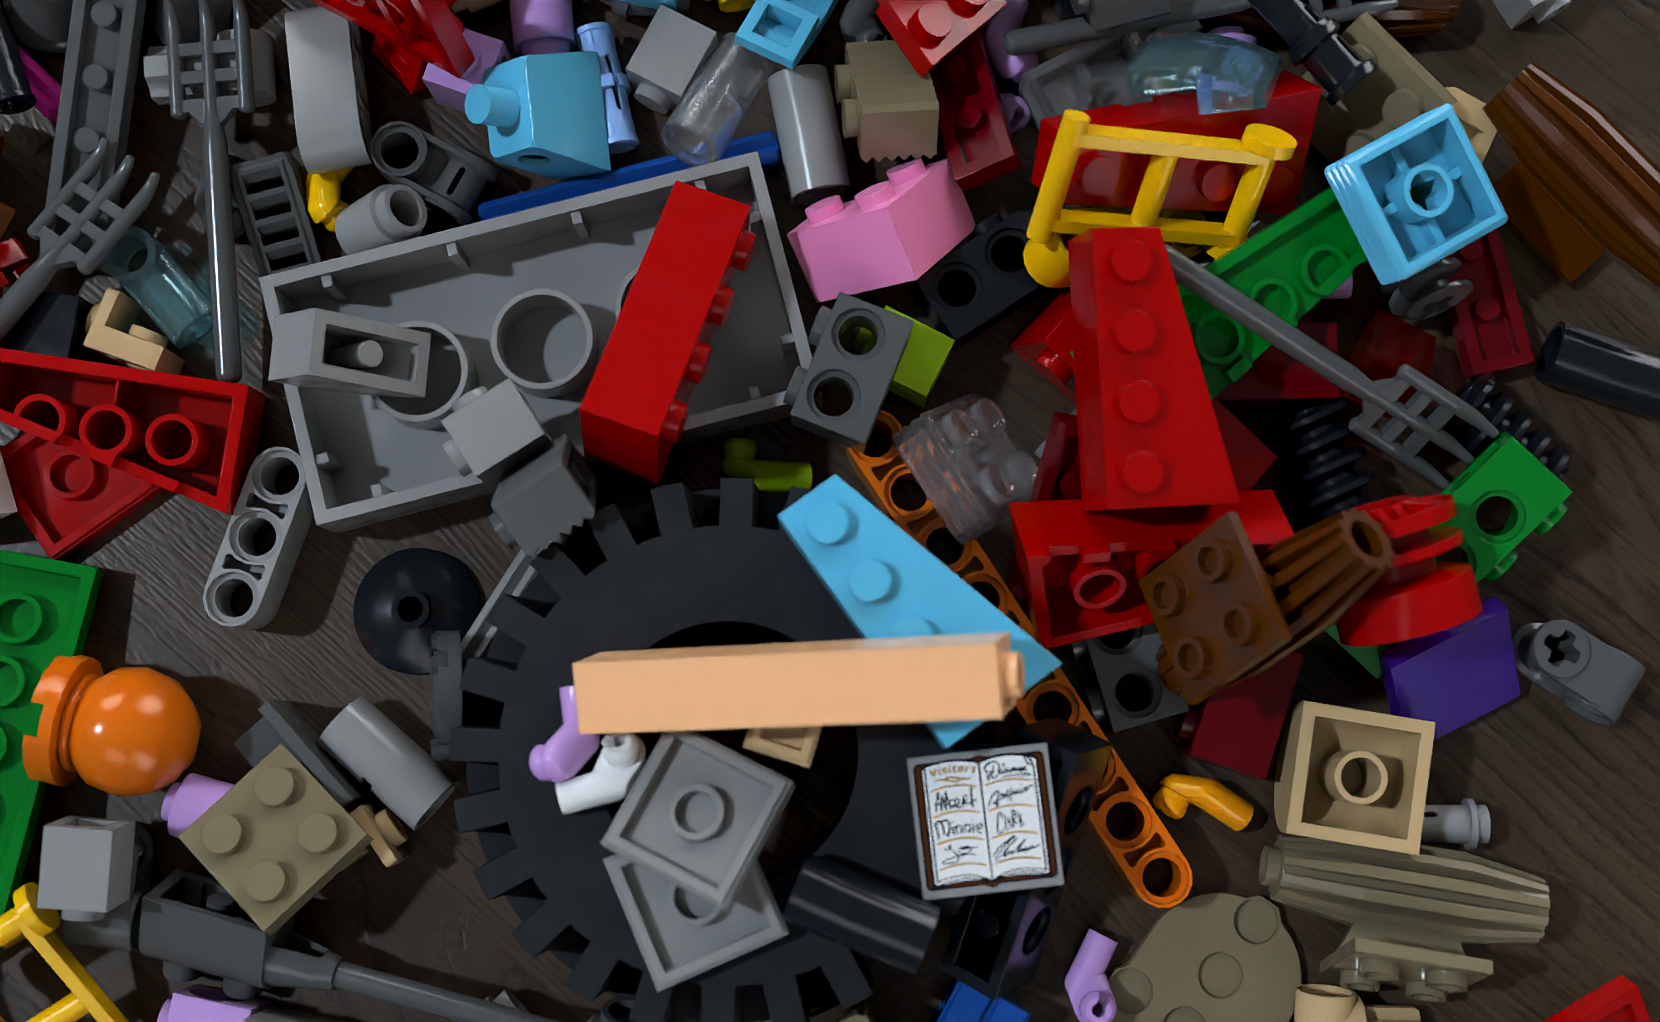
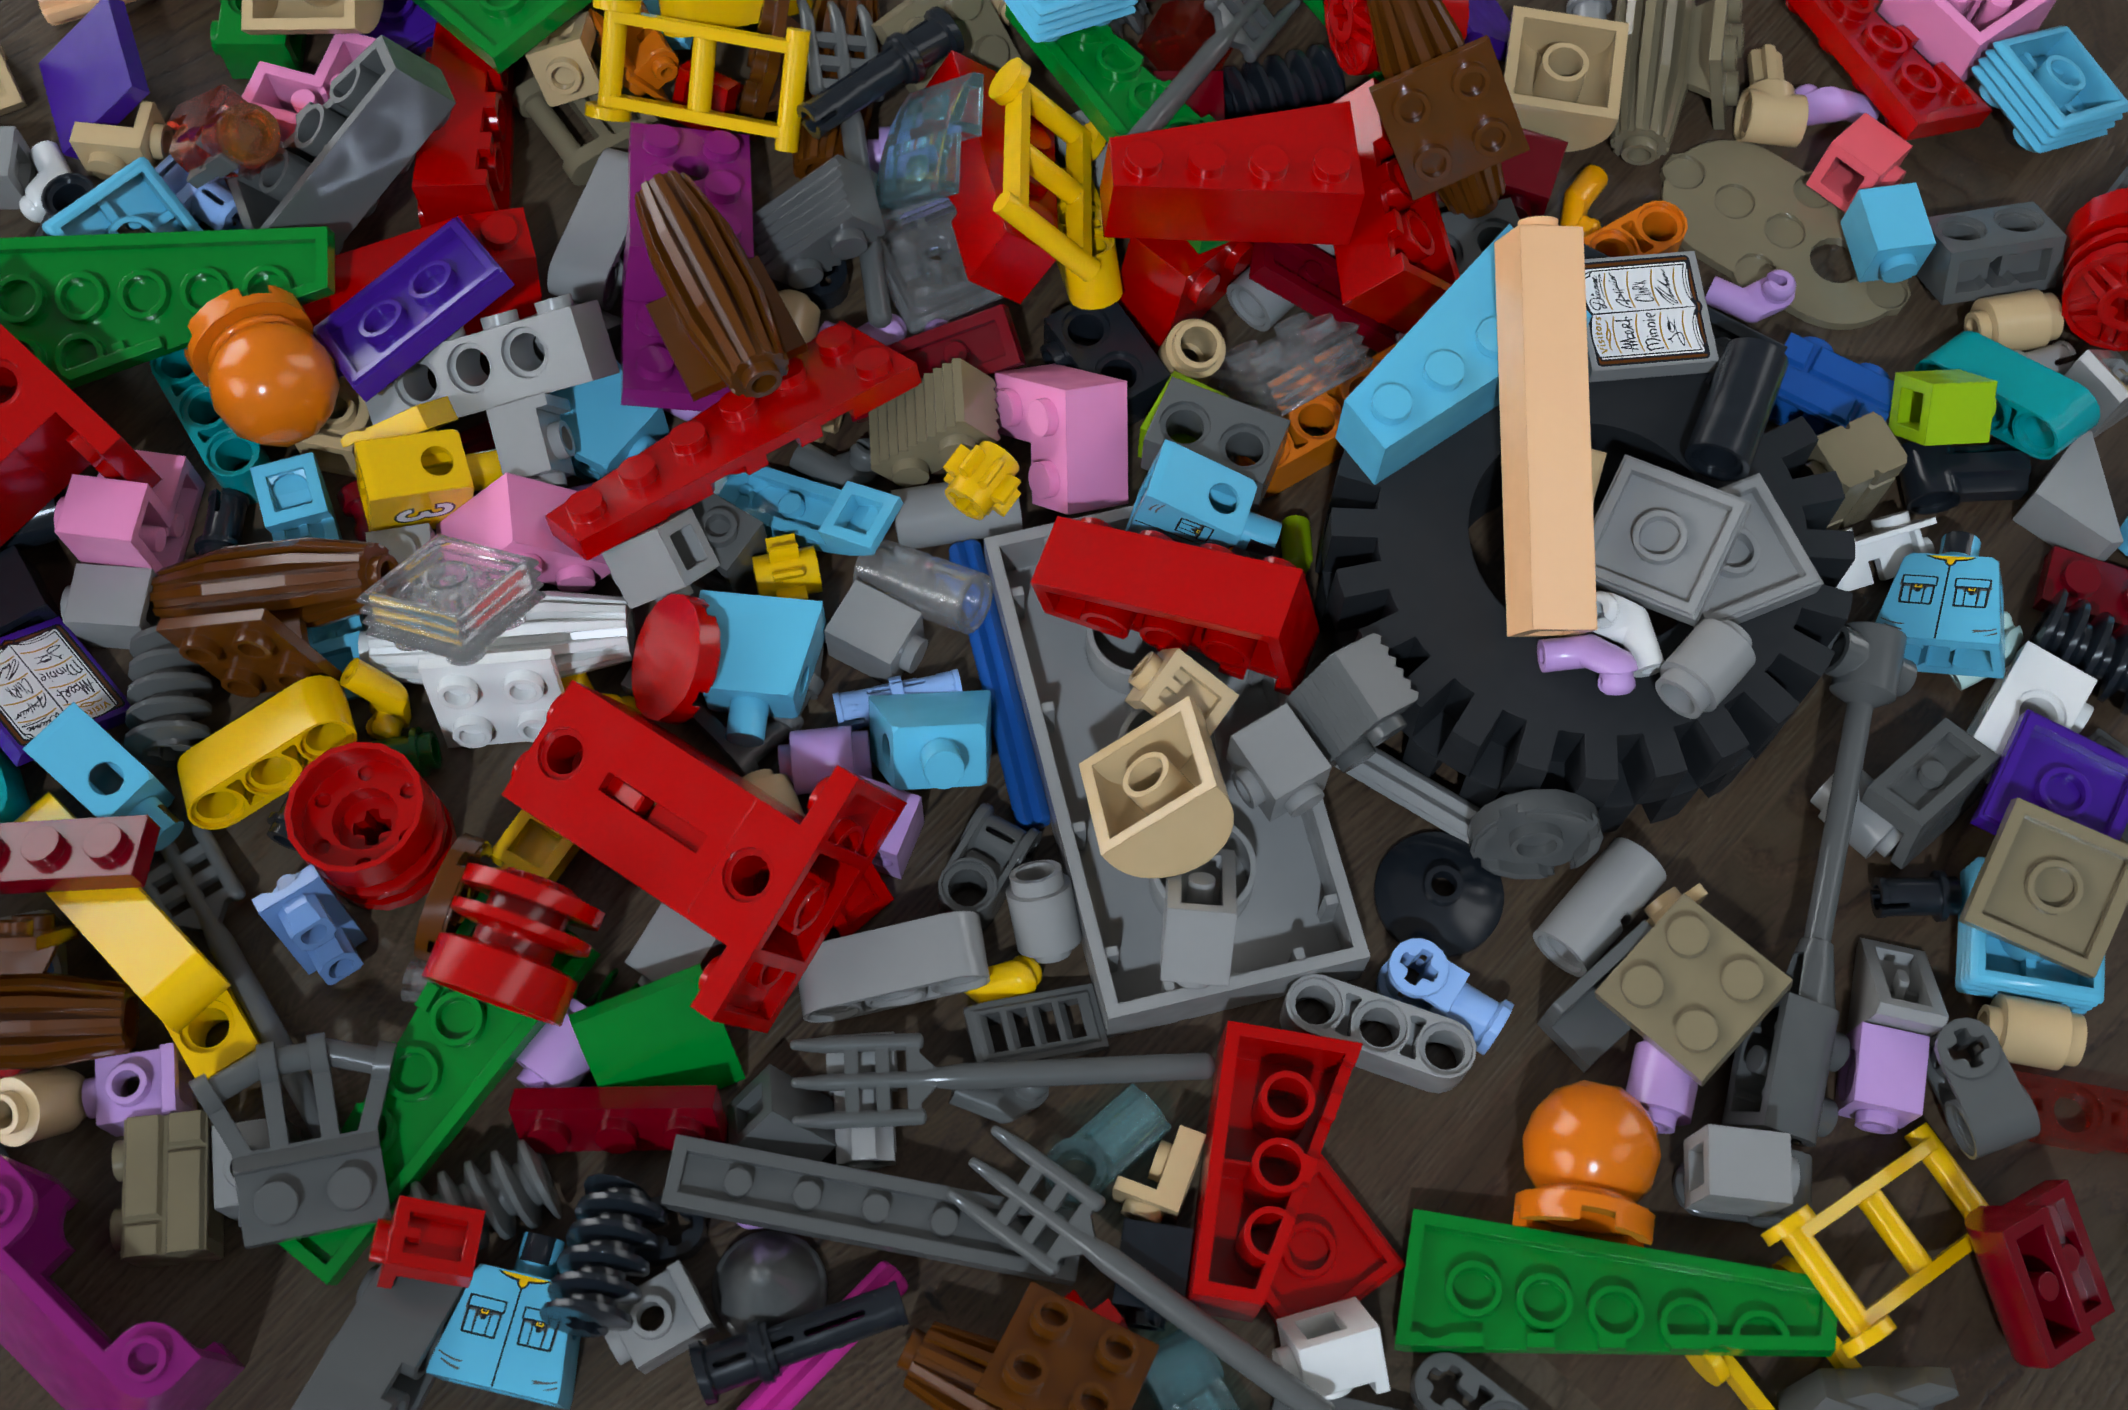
camera: 90 degrees left, 15 degrees down
none -> yellow gear [943,441,1021,520]
none -> tan brick [1079,696,1234,878]
none -> medium azure torso [1125,439,1282,558]
none -> tan bracket [1125,648,1239,736]
none -> tan brick [1156,319,1226,385]
none -> light blue connector [1376,938,1514,1055]
none -> light grey brick [1655,619,1756,719]

